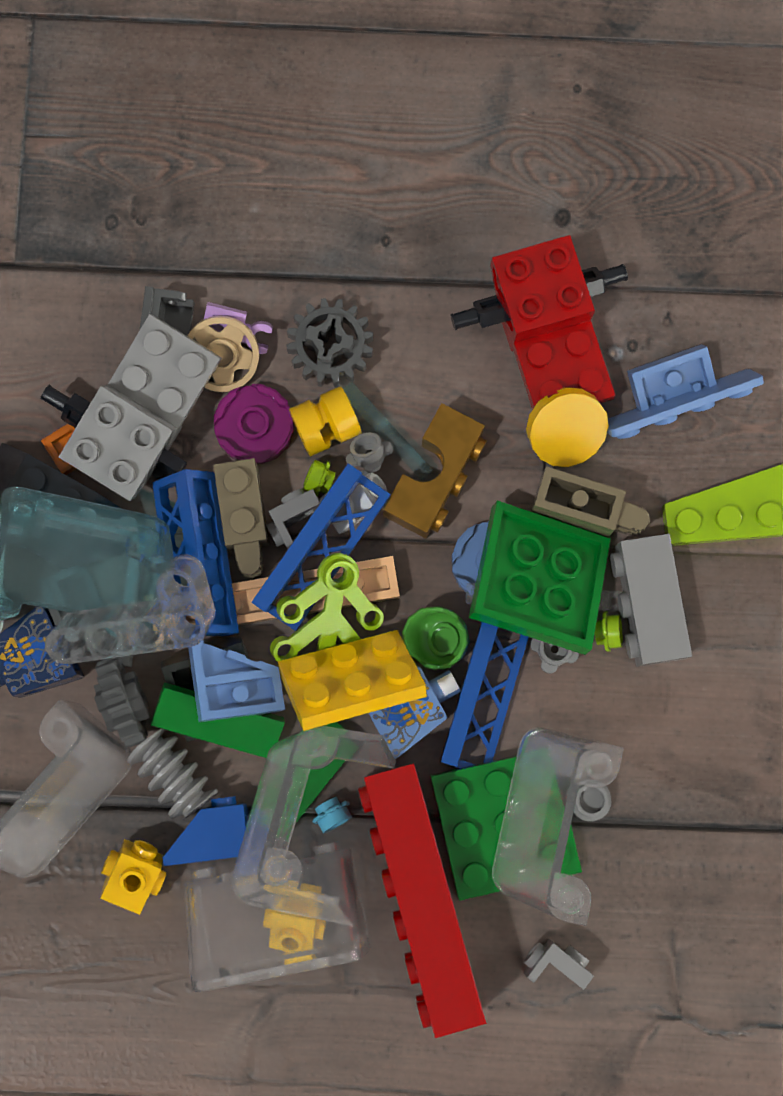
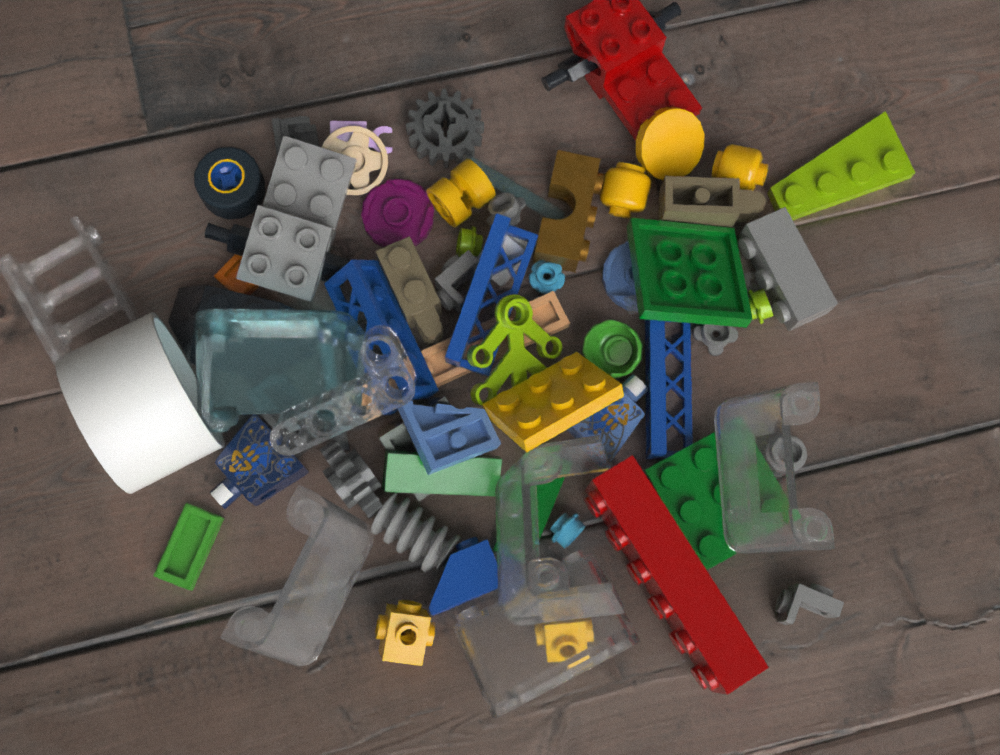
camera: 20 degrees left, 5 degrees down
medium blue bracket [607,344,764,439] -> none
none -> black wheel [194,147,265,220]
none -> medium azure plate [529,260,565,294]
none -> yellow head [599,162,651,219]
none -> yellow head [712,144,768,191]

